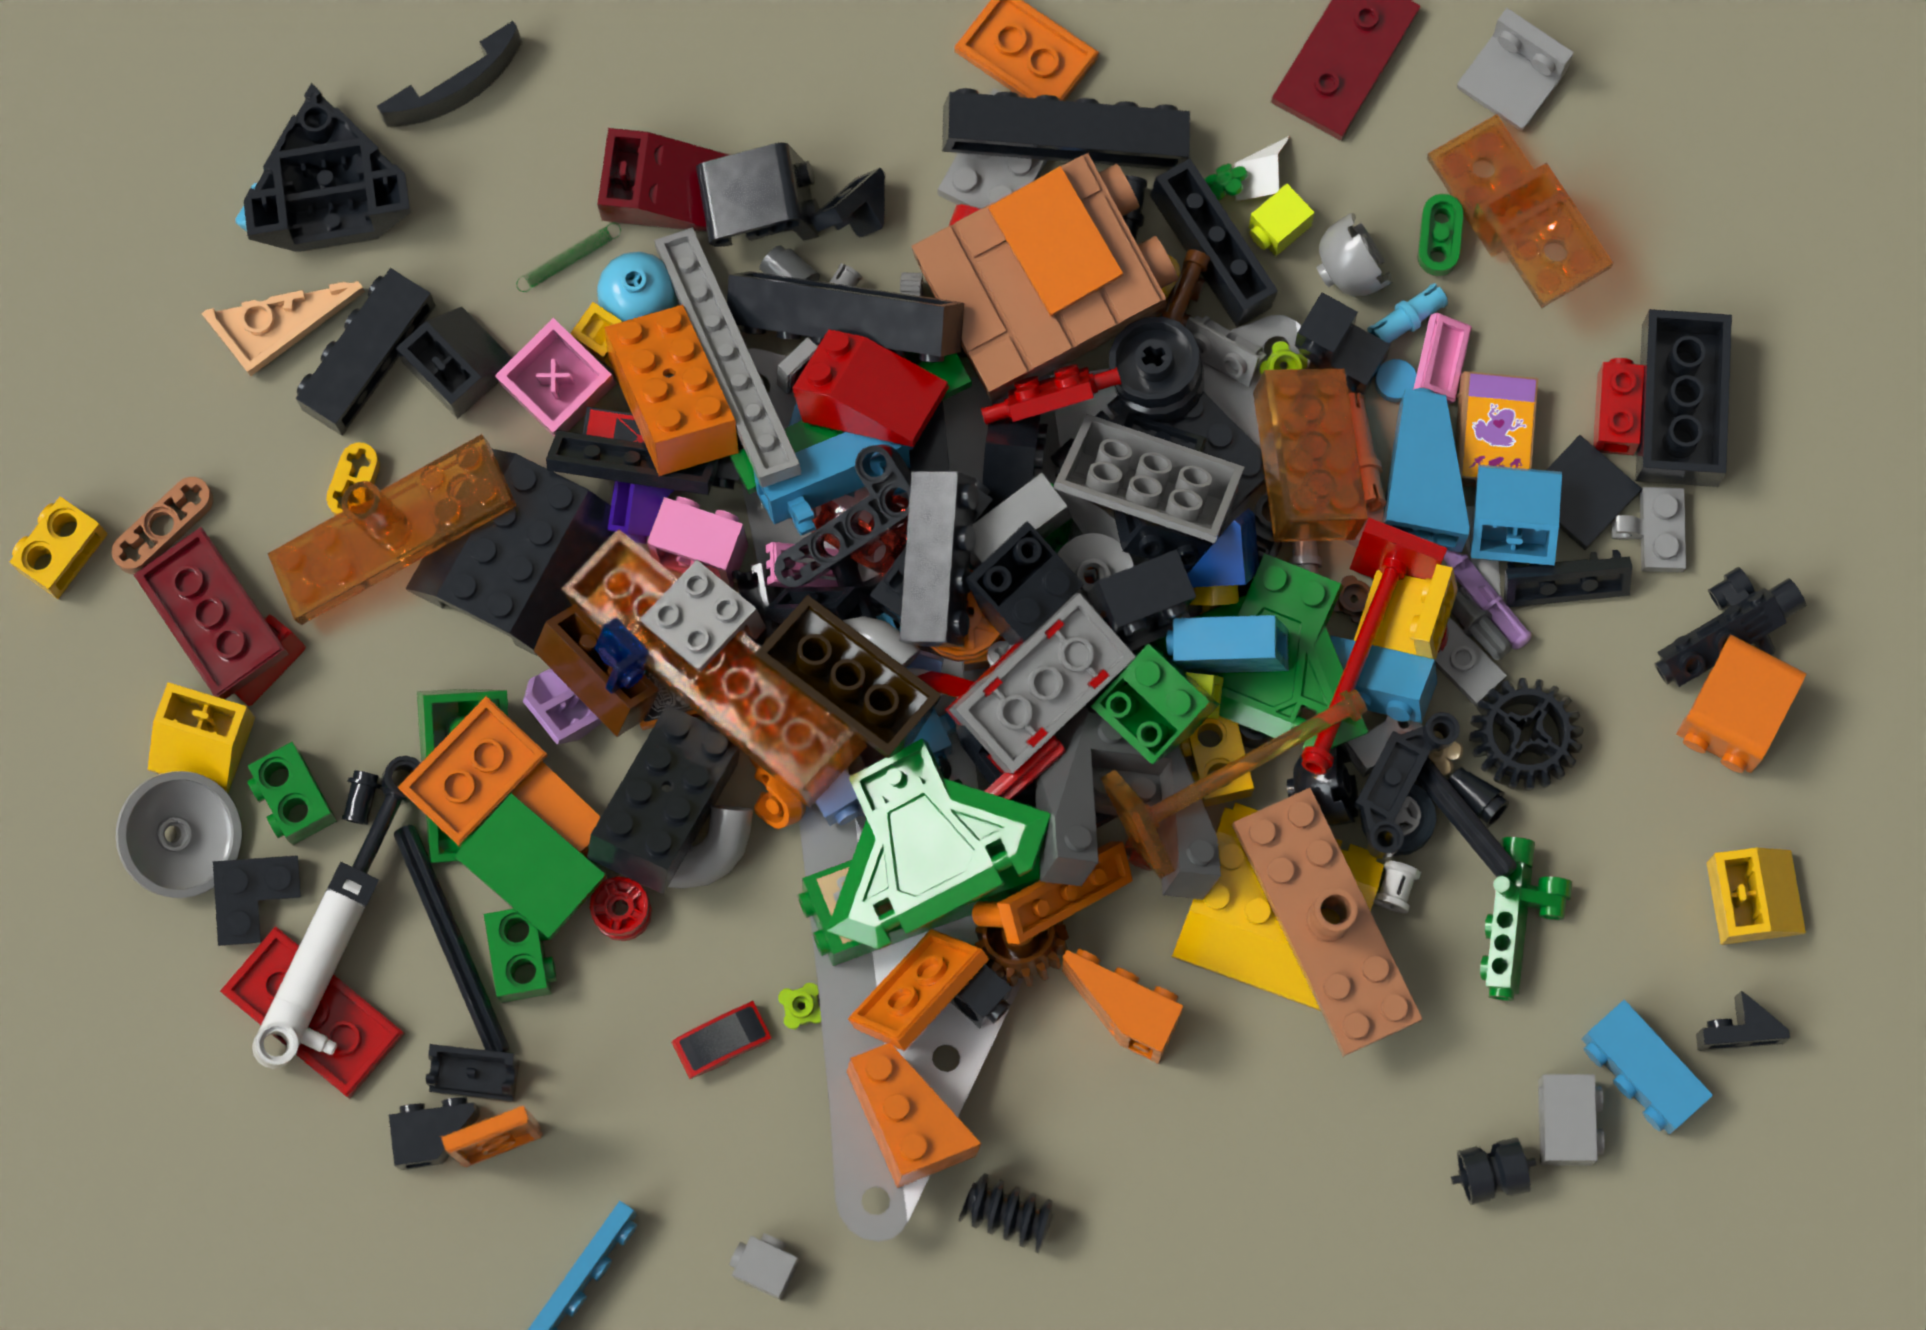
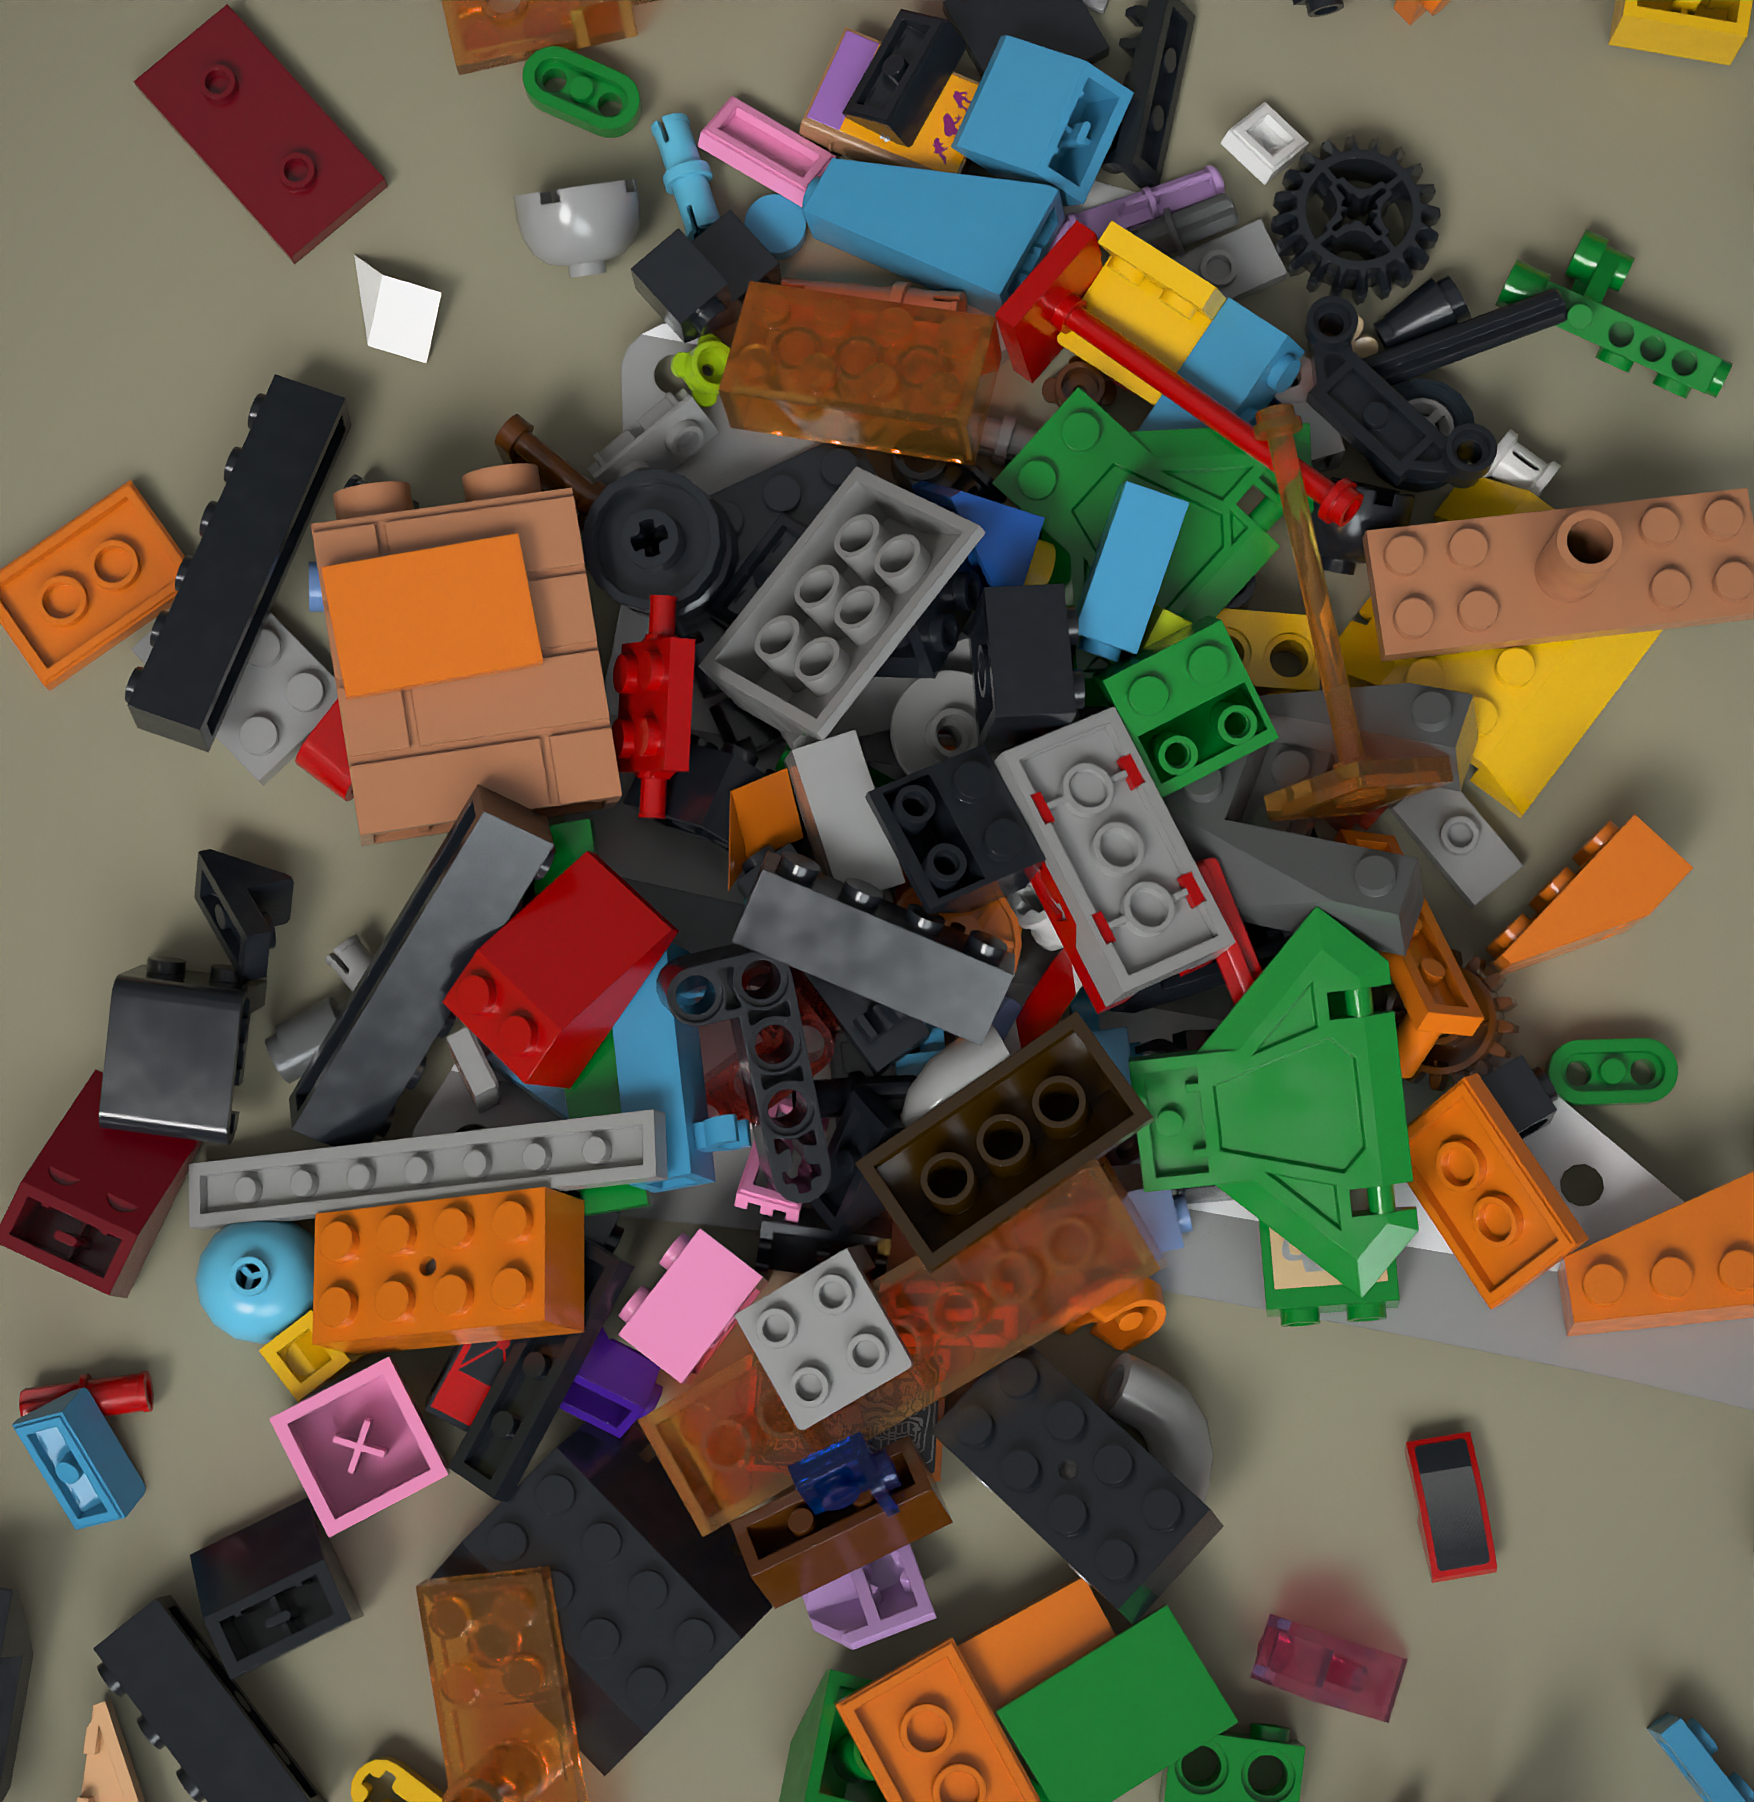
camera: 70 degrees left, 5 degrees up
green piece [516,223,621,292] -> none
red wheel [589,876,652,941] -> none
lime plate [778,983,821,1030] -> none
light grey axle [900,272,923,296] -> none
black brick [1150,159,1278,327] -> none
green plant [1204,164,1248,201] -> none
neon yellow brick [1249,184,1315,256] -> none
none -> dark azure slope [12,1387,146,1530]
none -> red axle [19,1370,154,1417]
none -> orange sticker [728,768,804,891]
none -> black slope [842,9,966,147]
none -> white tile [1220,102,1309,185]
none -> clear pink slope [1250,1614,1408,1723]
none -> light grey plate [1390,784,1524,909]
none -> green plate [1544,1038,1678,1106]

